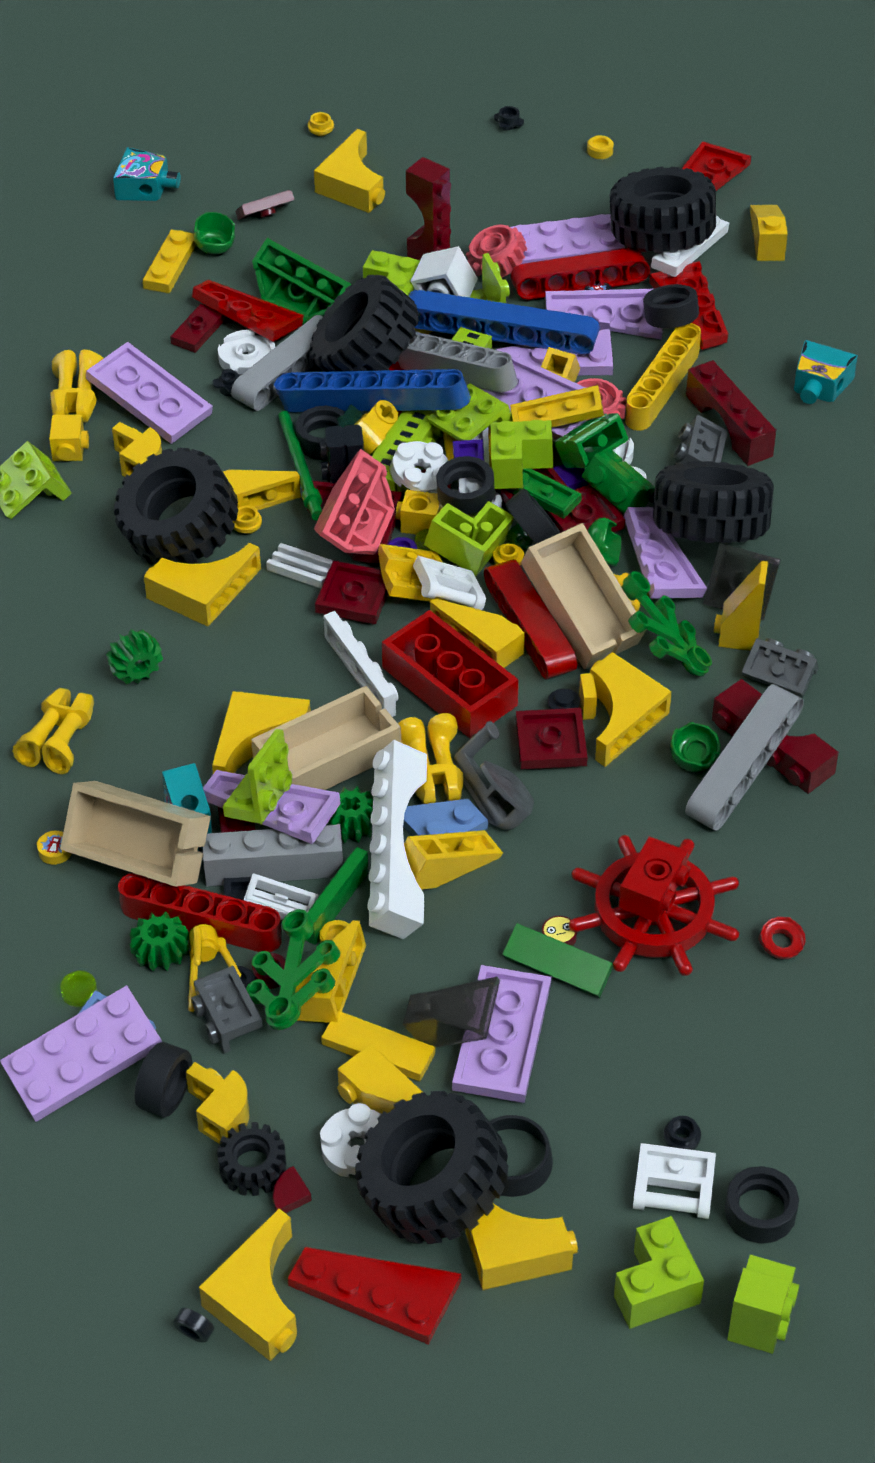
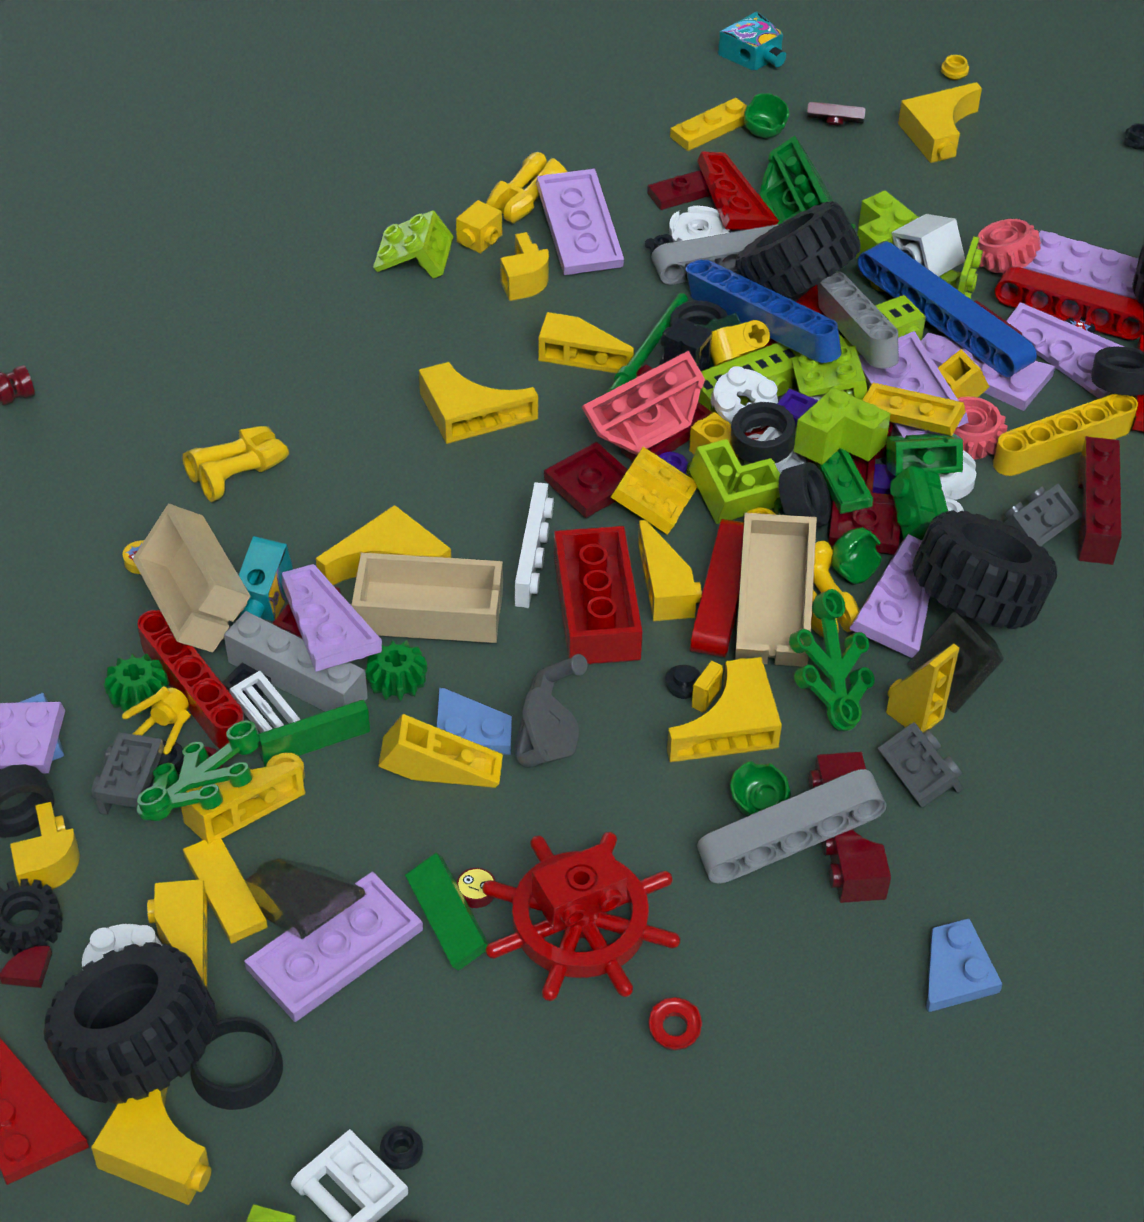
camera: 35 degrees right, 0 degrees up
clear neon green tile [60,971,97,1007] -> none
green gear [106,629,163,684] -> none
black tyre [114,448,238,565] -> none
lime bracket [223,729,292,824] -> none
yellow plate [233,505,262,534] -> none
white tile [266,543,334,588] -> none
white arch [367,740,427,939] -> none
yellow piece [398,713,463,804] -> none
dark red arch [406,157,451,260] -> none
white plate [413,555,486,610] -> none
dark red plate [516,708,588,769] -> none

